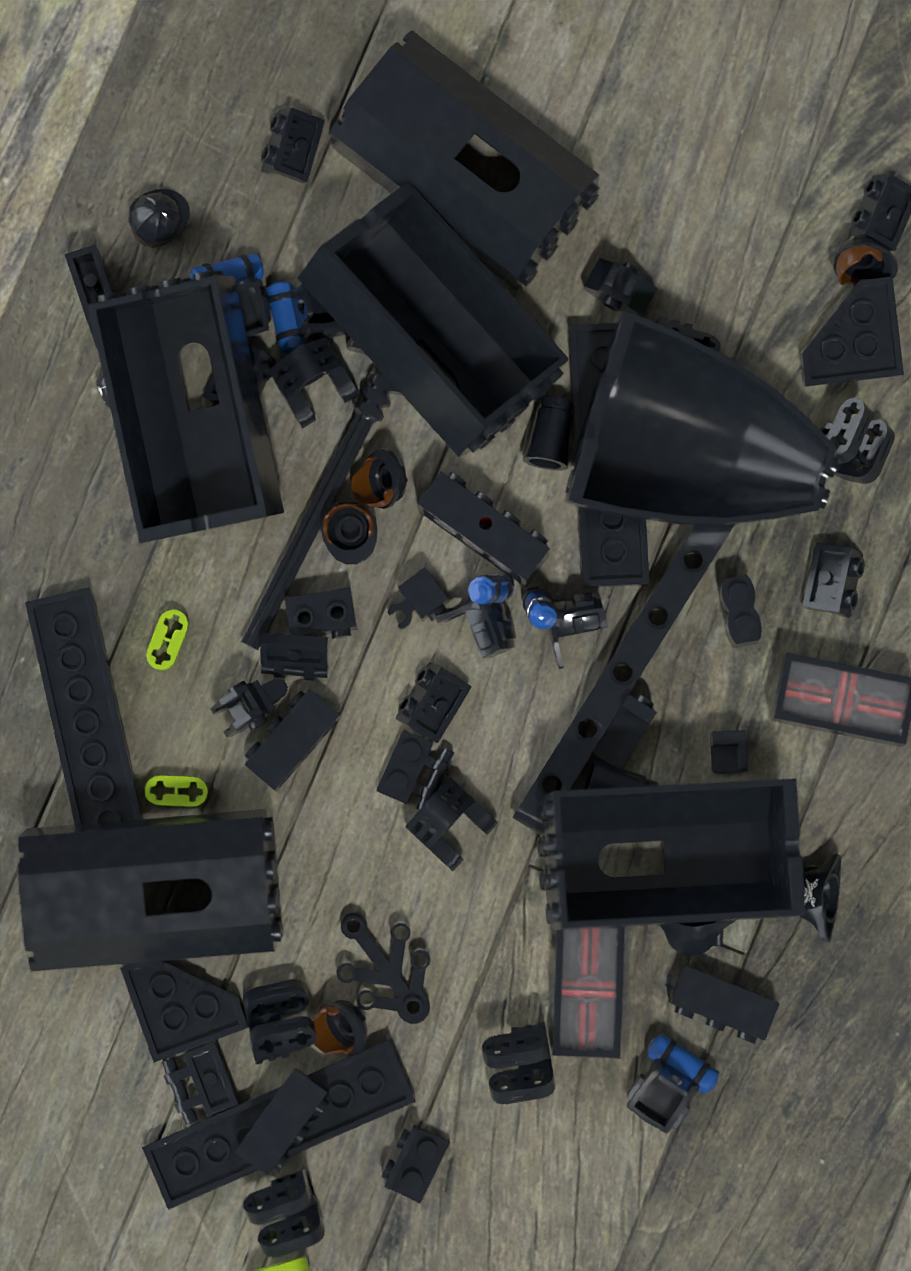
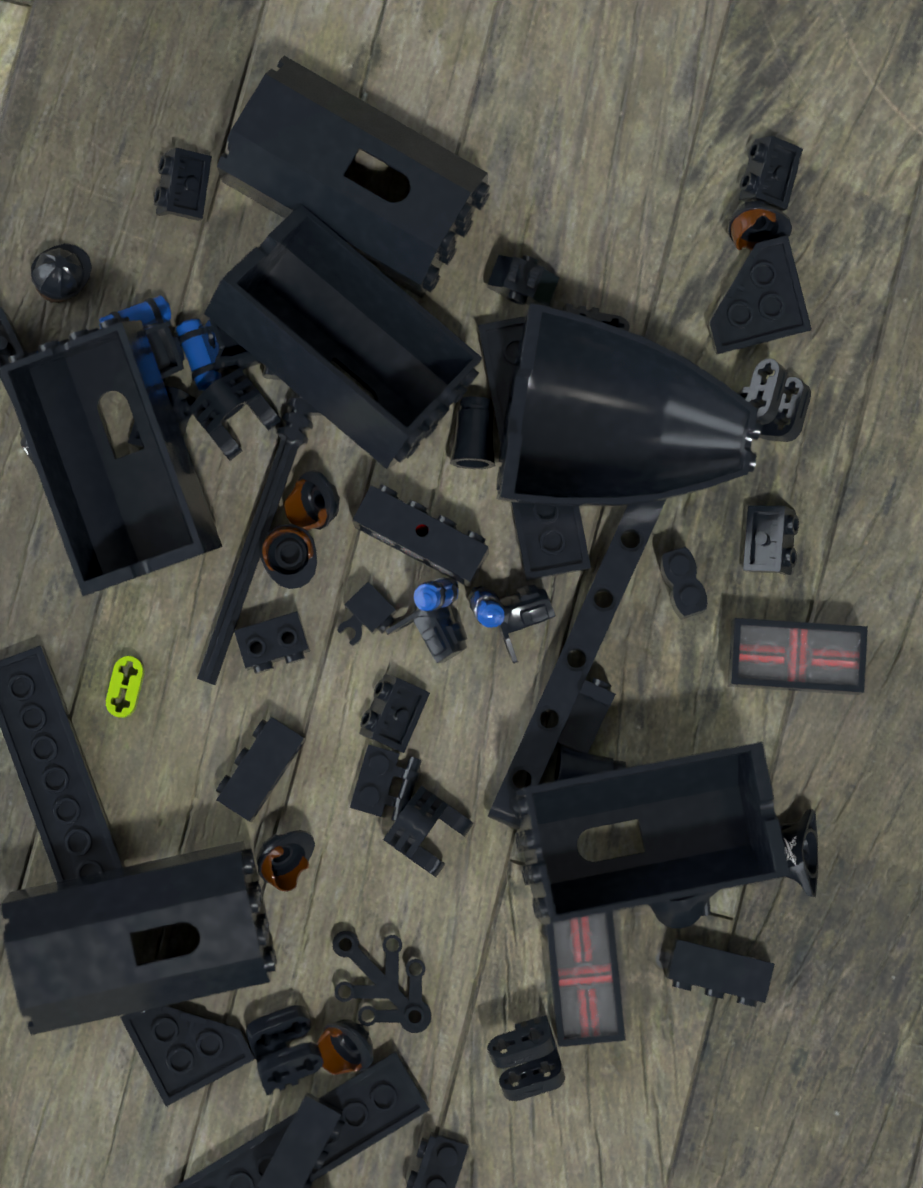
camera: 10 degrees left, 0 degrees up
lime beam [145,775,209,808] -> none
black plate [162,1041,239,1125] -> none
black hinge [210,678,289,737] -> none
black plate [260,633,328,681] -> none
black piece [627,1033,719,1134] -> none
black panel [710,730,747,773] -> none
none -> black piece [256,830,315,892]

